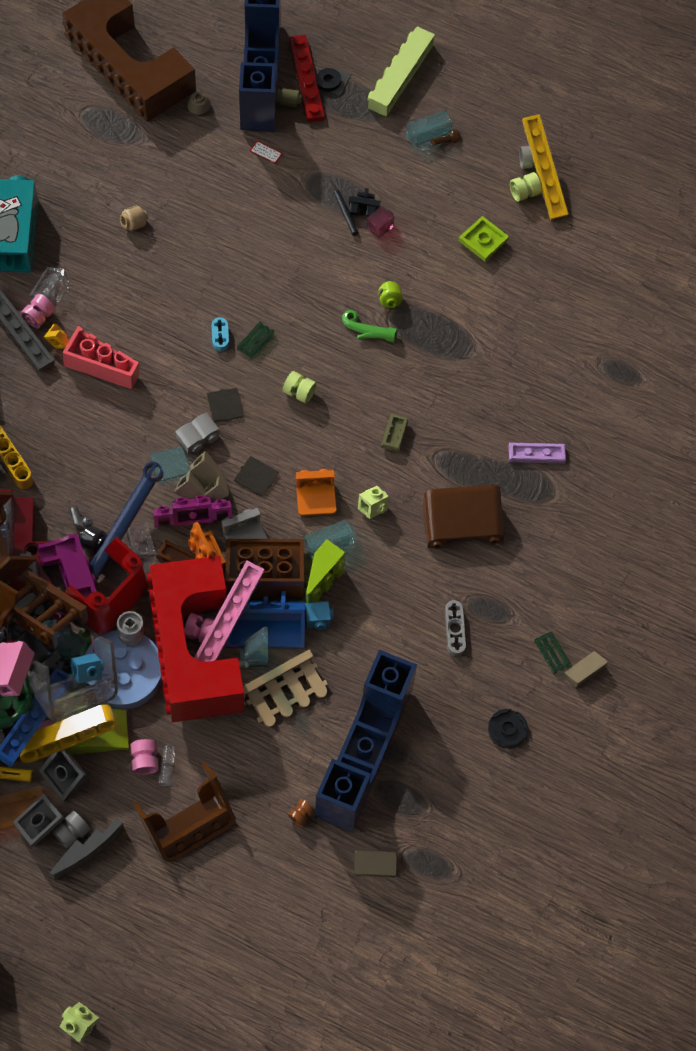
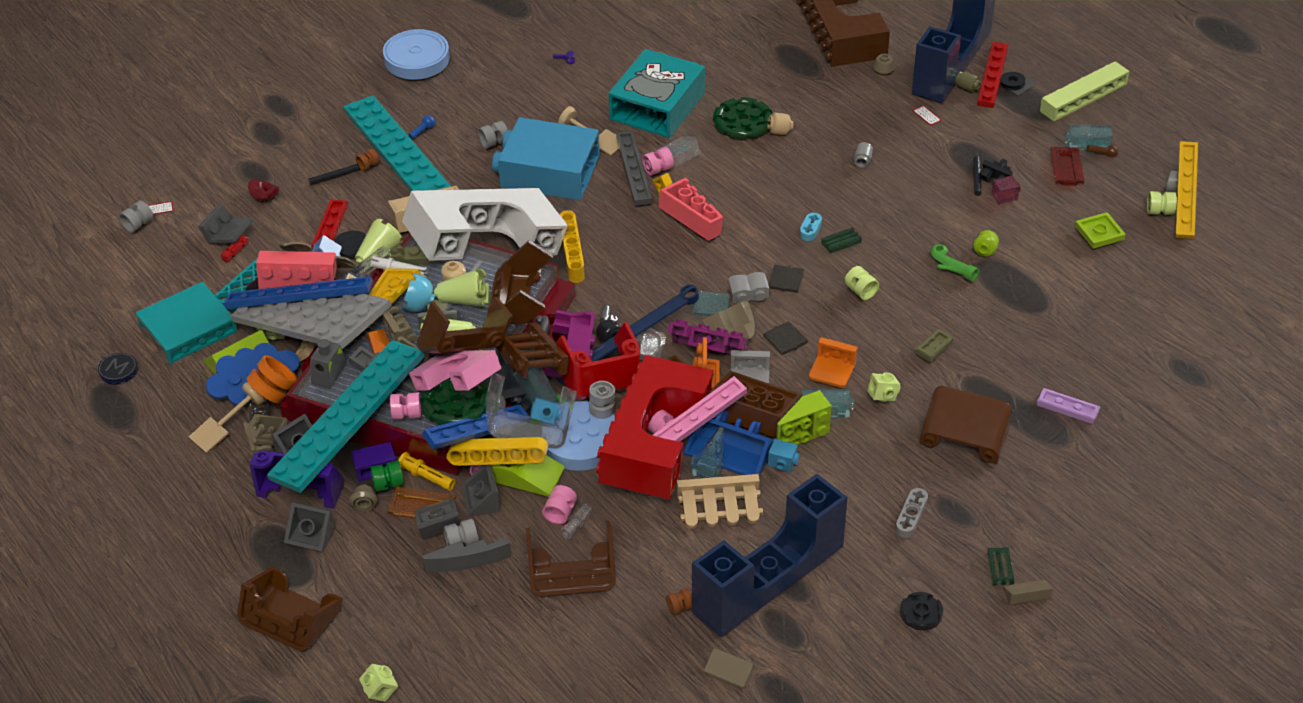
camera: 30 degrees right, 20 degrees down
none -> dark green plate [713,97,772,139]
none -> light grey brick [854,142,873,168]
none -> clear red piece [1050,147,1084,186]

